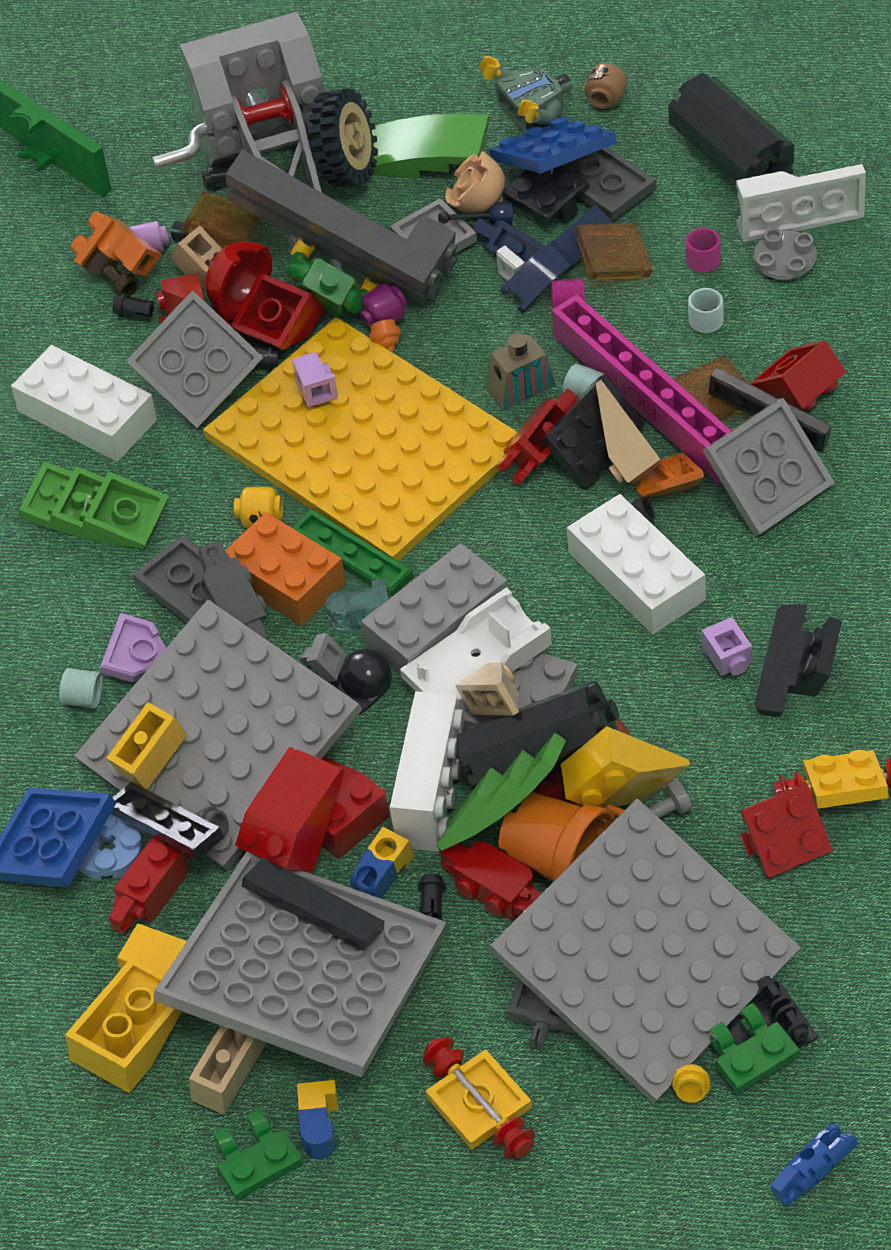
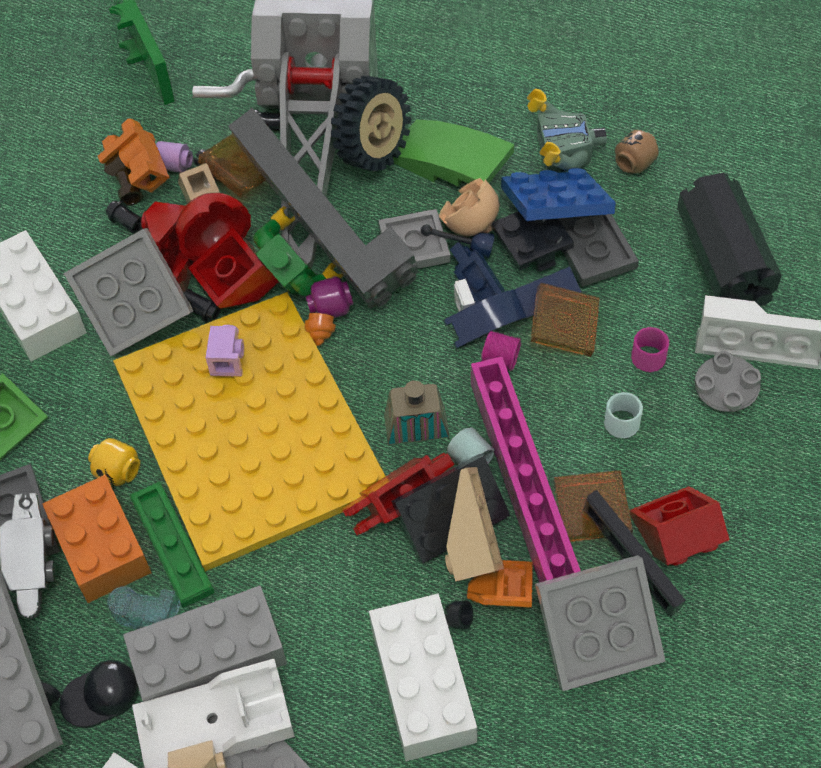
camera: 20 degrees right, 5 degrees up
light grey tile [300,633,347,682] -> none

